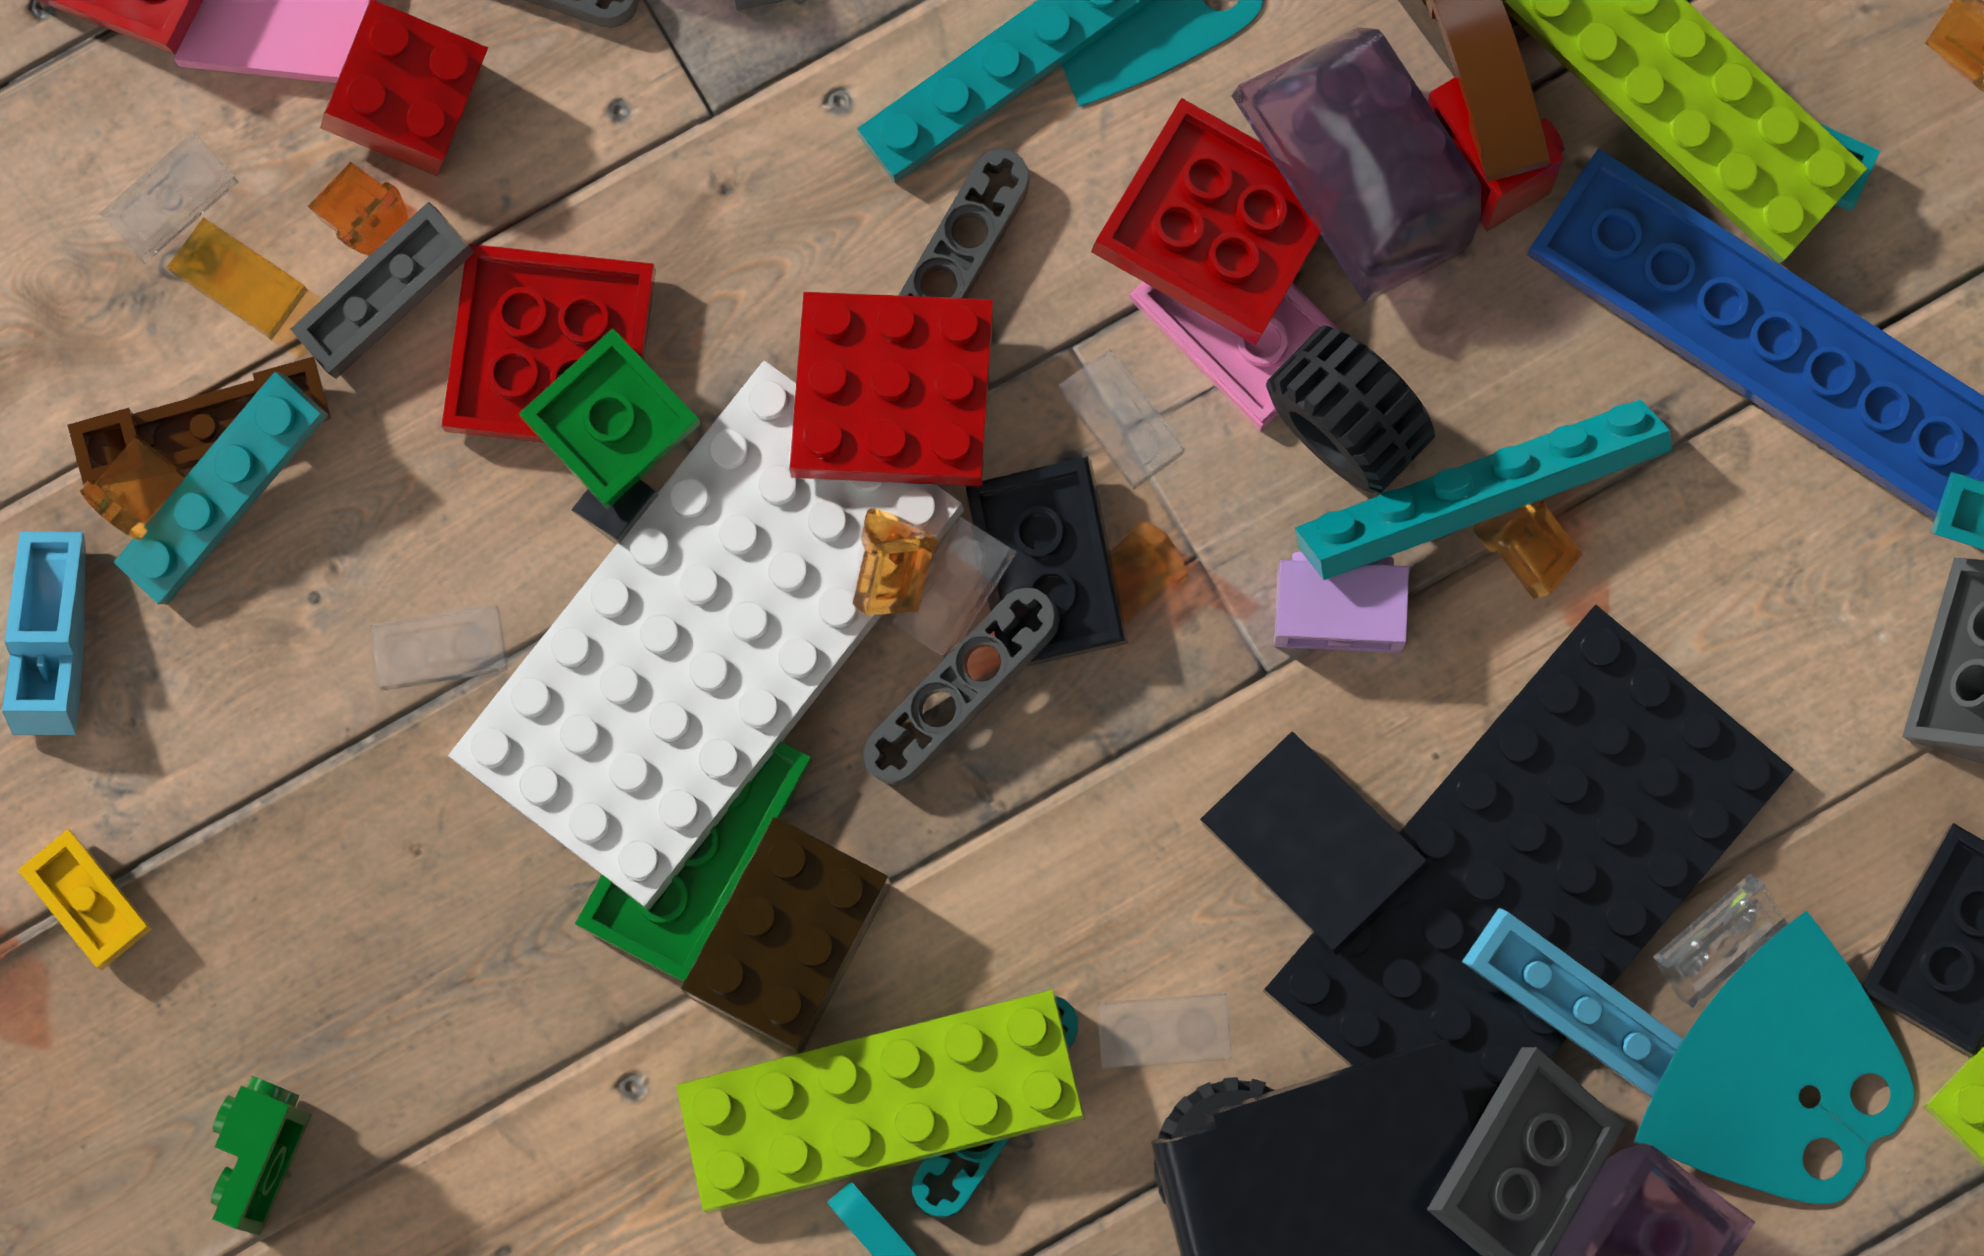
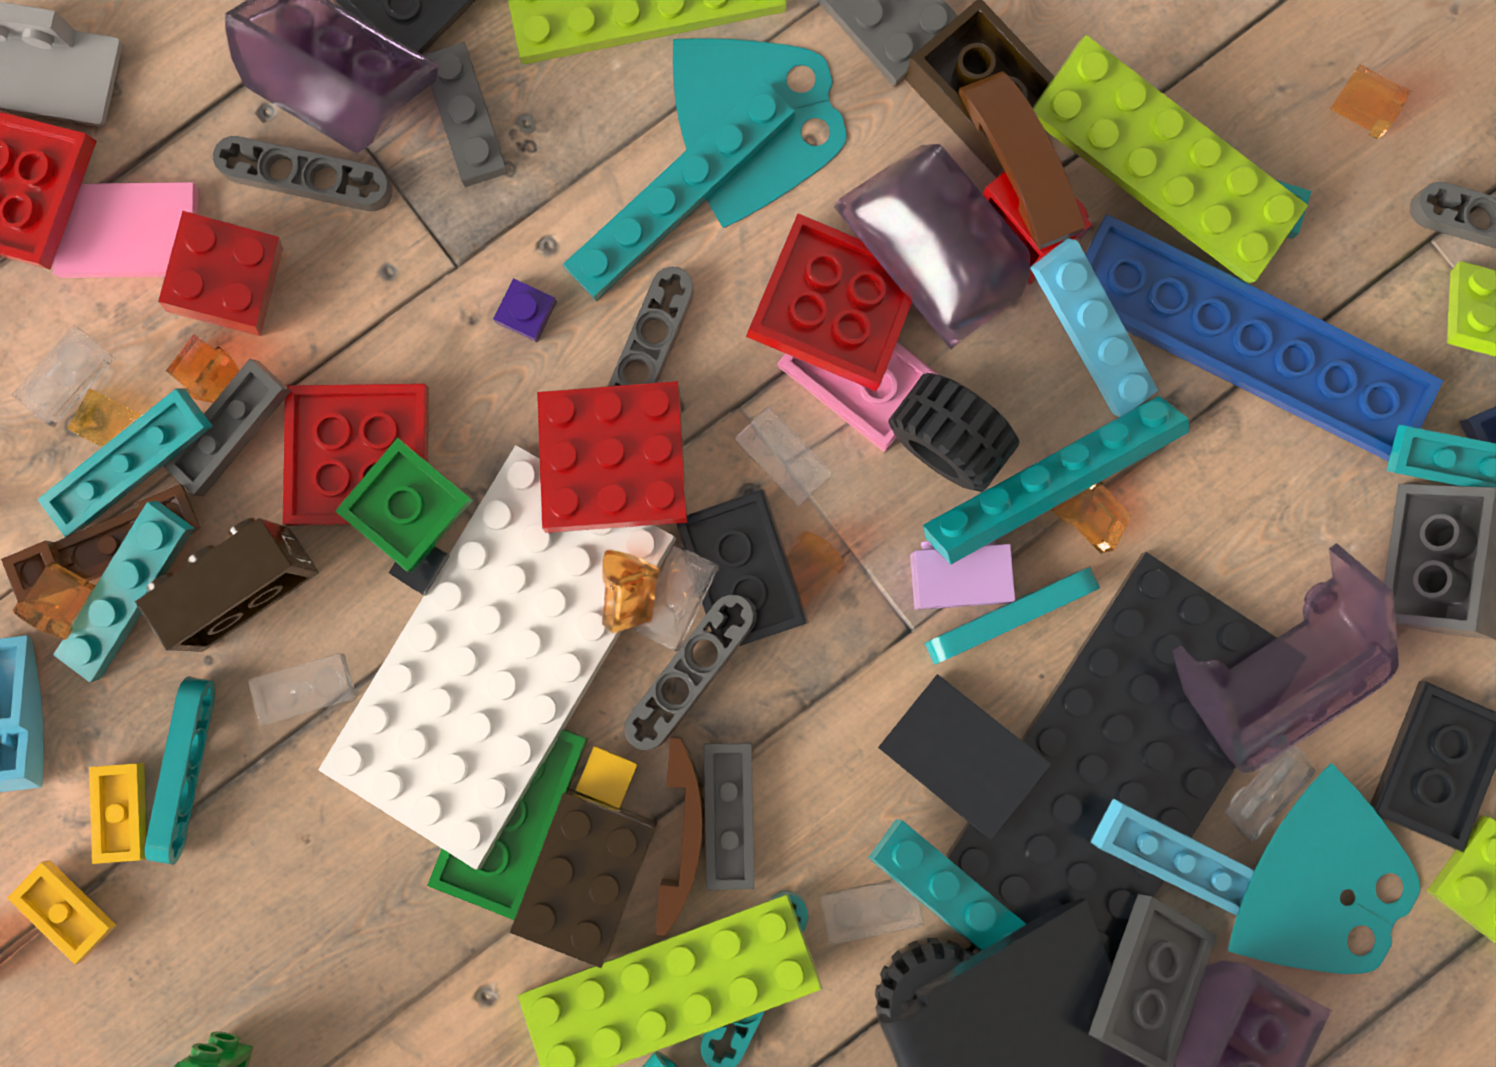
camera: 10 degrees left, 5 degrees up
none -> teal plate [37,388,213,537]
none -> yellow plate [89,763,147,864]
none -> dark brown brick [135,518,319,652]
none -> teal beam [145,676,216,865]
none -> dark purple plate [493,278,557,342]
none -> yellow tile [575,745,639,809]
none -> reddish brown slope [656,736,704,936]
none -> dark grey plate [704,742,754,890]
none -> teal plate [868,819,1026,952]
none -> teal beam [924,566,1100,665]
none -> medium azure plate [1030,238,1158,417]
none -> clear purple windscreen [1173,543,1399,773]

